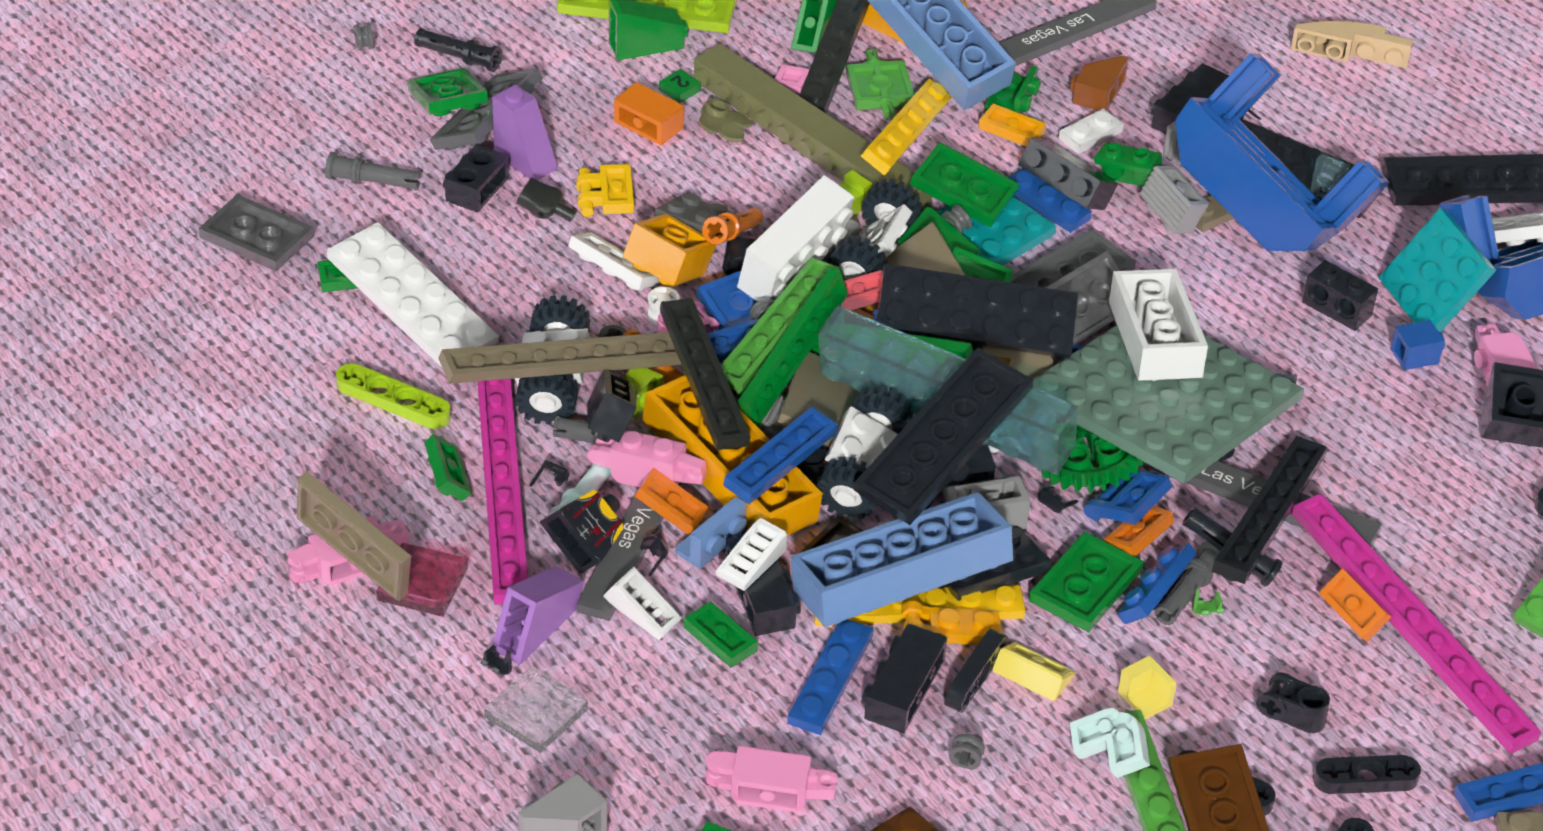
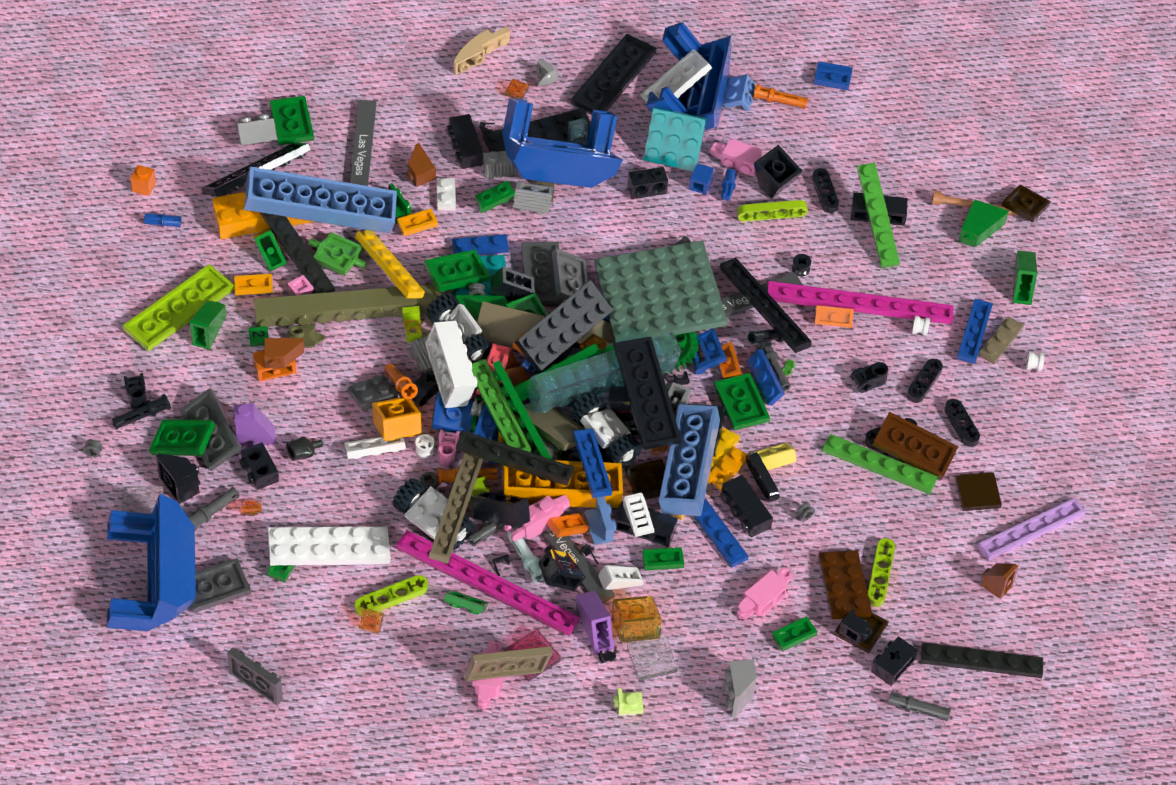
camera: 55 degrees left, 10 degrees up
yellow plate [576,164,634,217] -> none
brick [1018,138,1118,210] -> none
light aqua plate [1070,708,1150,778] -> none
white brick [1109,269,1208,381] -> none
light yellow panel [1118,655,1177,719] -> none
none -> blue wedge [107,493,196,631]
none -> clear plate [122,486,164,514]
none -> black piece [124,373,147,409]
none -> black slope [156,453,200,504]
none -> flat silver plate [227,647,283,706]
none -> light orange plate [234,274,273,295]
none -> clear orange plate [241,500,262,516]
none -> dark orange slope [264,338,304,369]
none -> clear orange plate [359,608,384,634]
none -> black brick [490,267,535,301]
none -> clear orange plate [505,79,529,99]
none -> light grey plate [536,59,558,87]
none -> clear yellow brick [612,596,661,643]
none -> yellowish green bracket [613,688,643,715]
none -> blue axle [721,169,737,201]
none -> lime beam [737,200,808,222]
none -> black wheel [792,254,812,277]
none -> white wheel [912,315,930,336]

